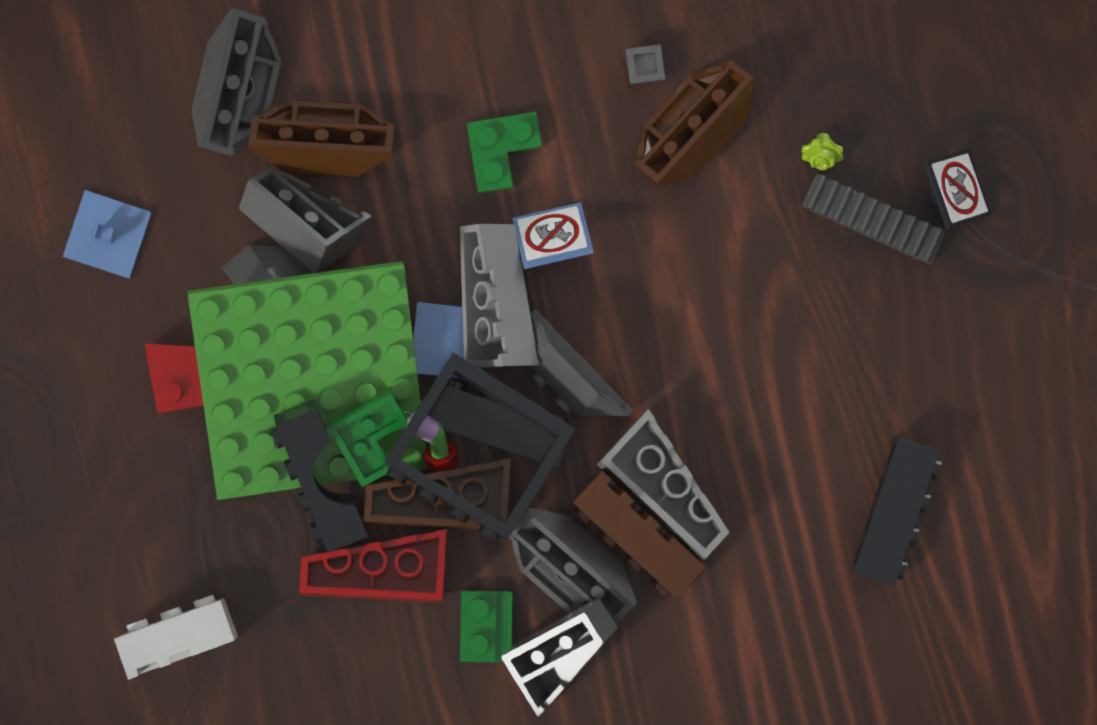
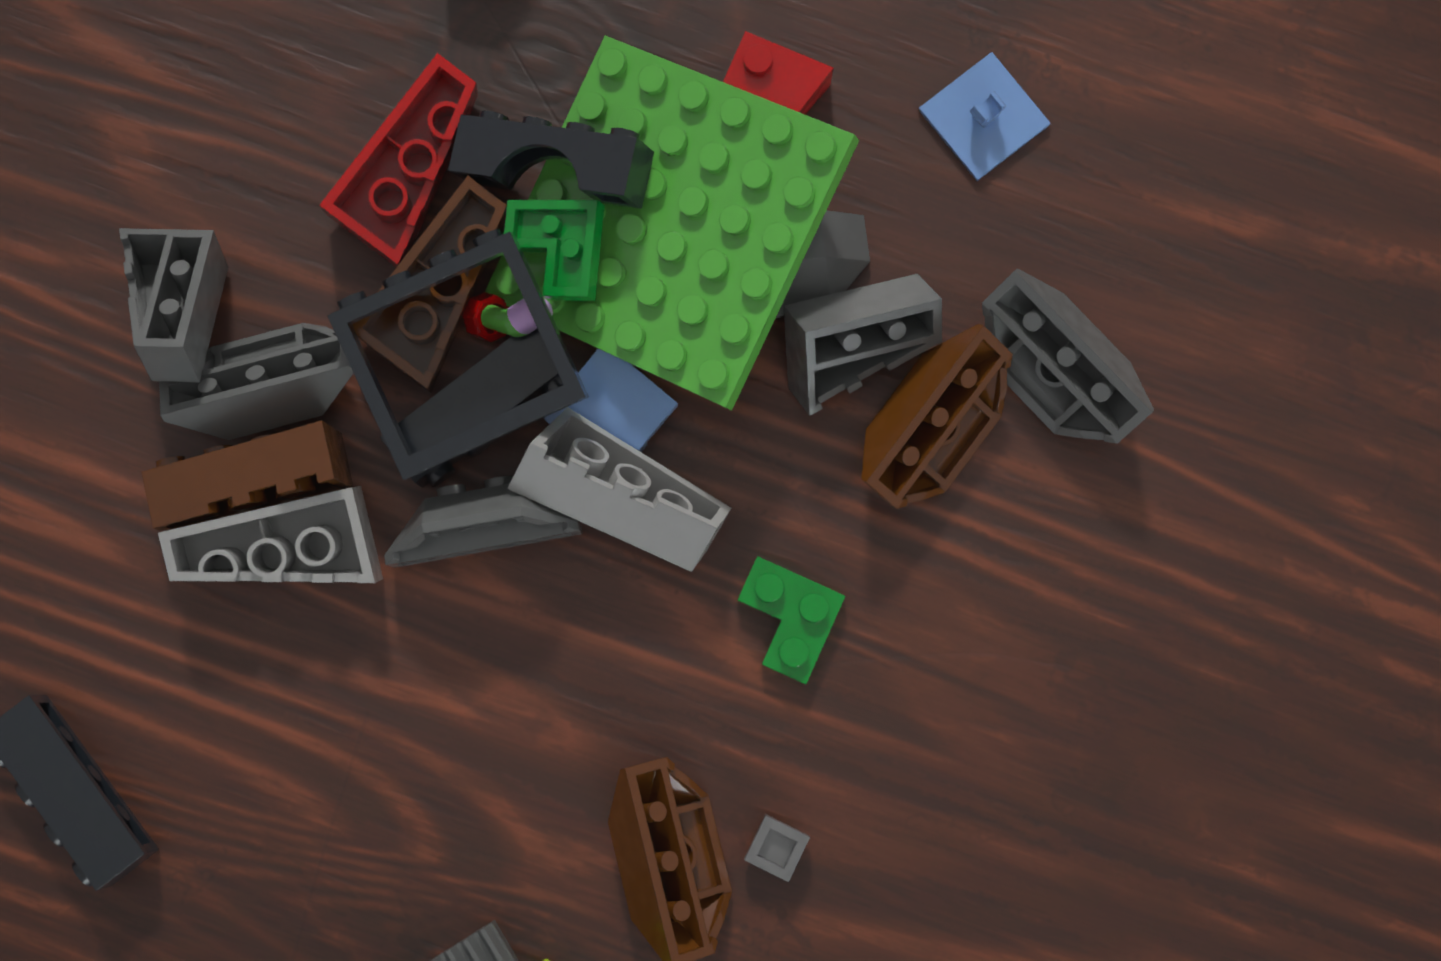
camera: 125 degrees right, 5 degrees down
green plate [460,590,513,662] -> none
piece [512,202,594,269] -> none

